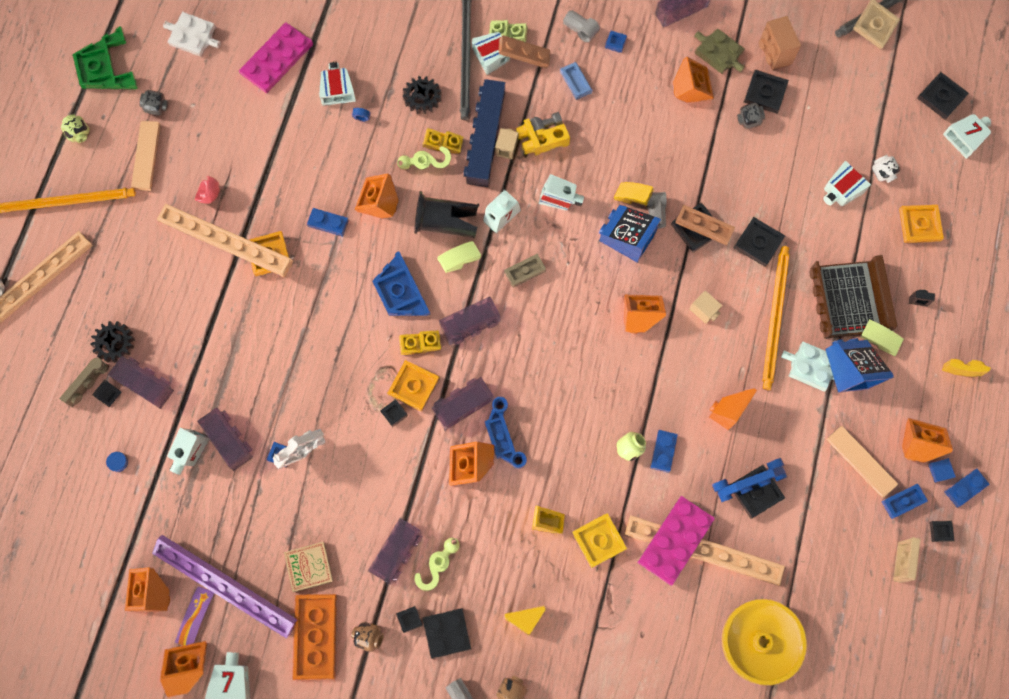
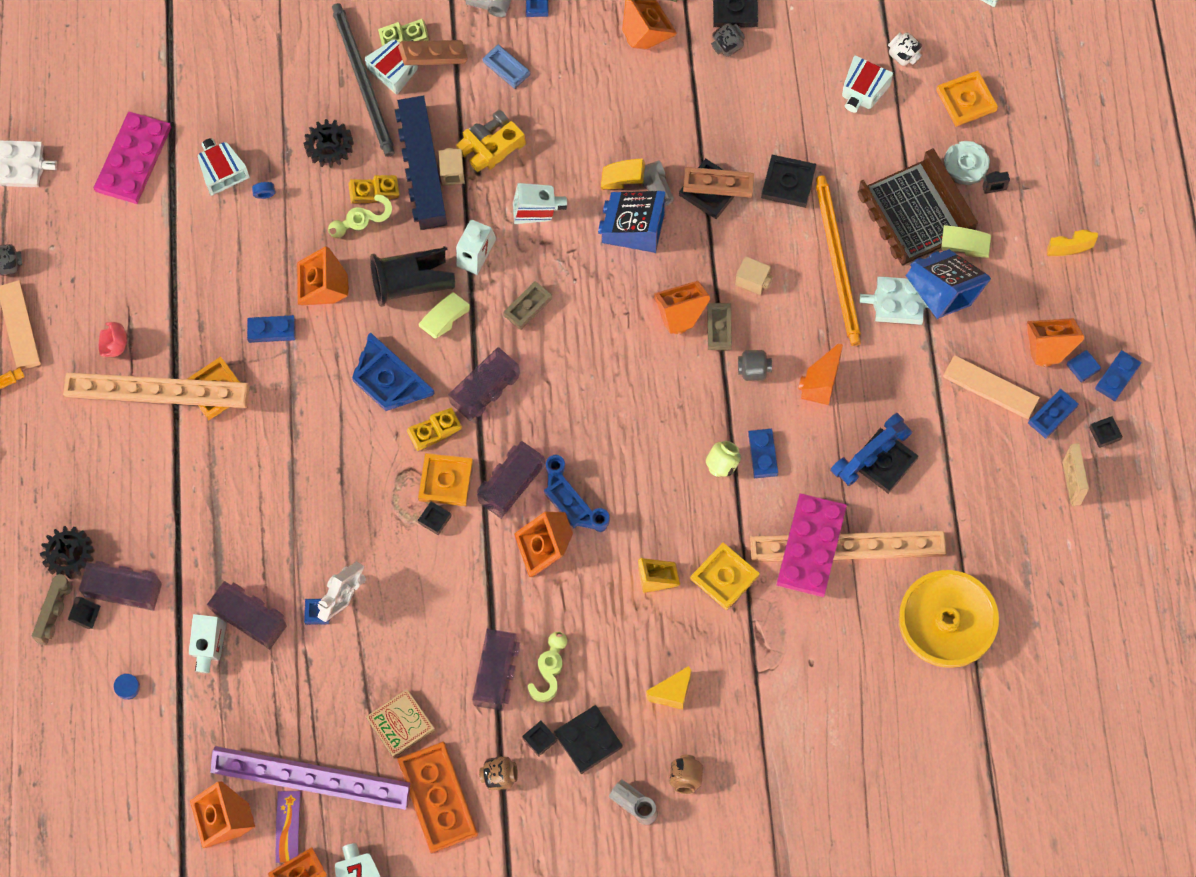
camera: 15 degrees left, 5 degrees down
none -> dark tan plate [707,303,732,350]
none -> dark grey head [738,350,772,381]
none -> light aqua tile [944,141,990,185]

